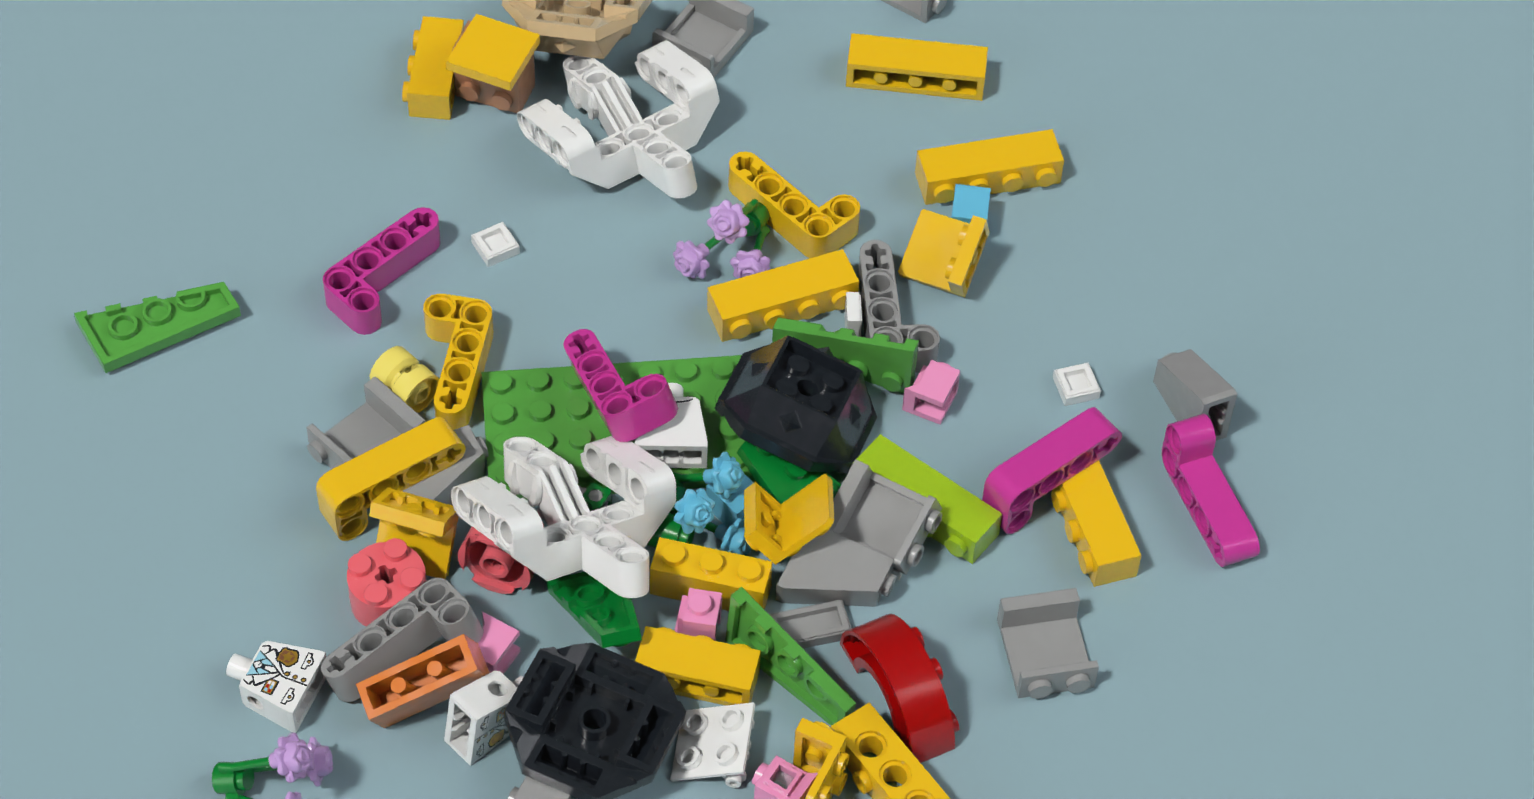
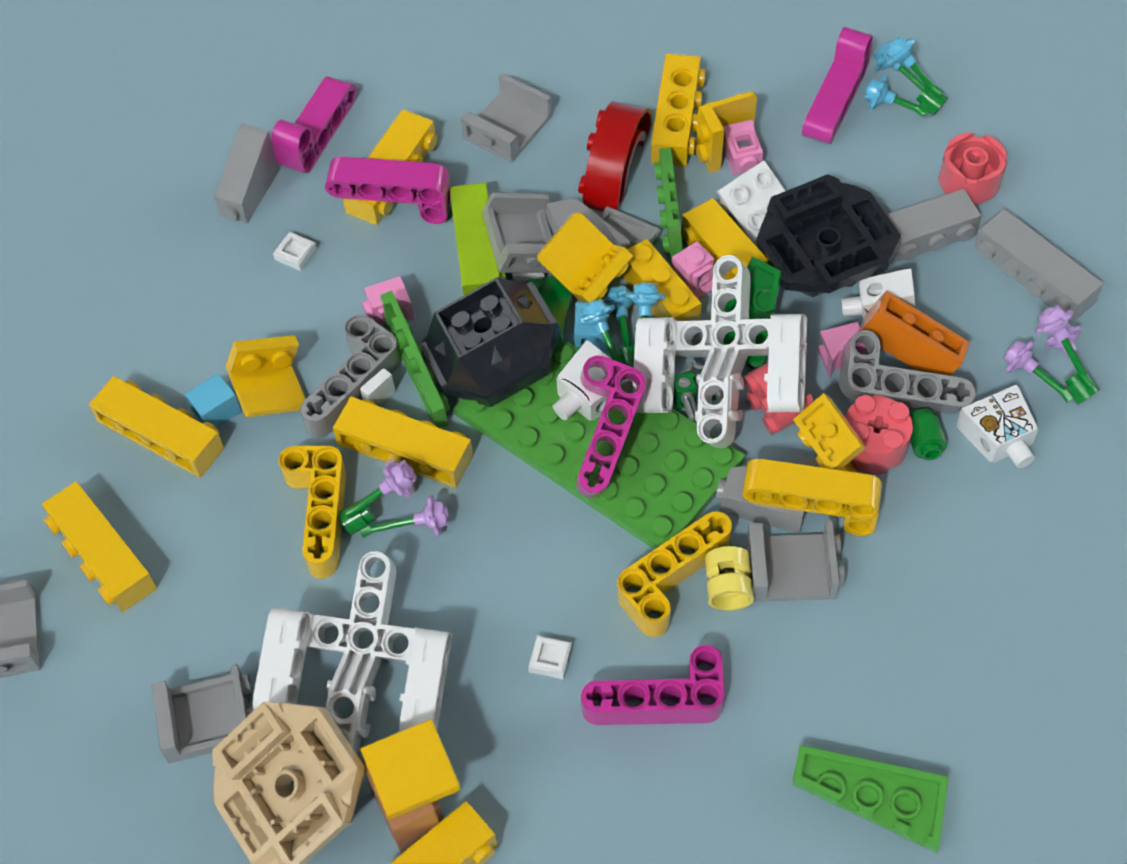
camera: 130 degrees left, 5 degrees up
none -> green brick [910,409,947,460]

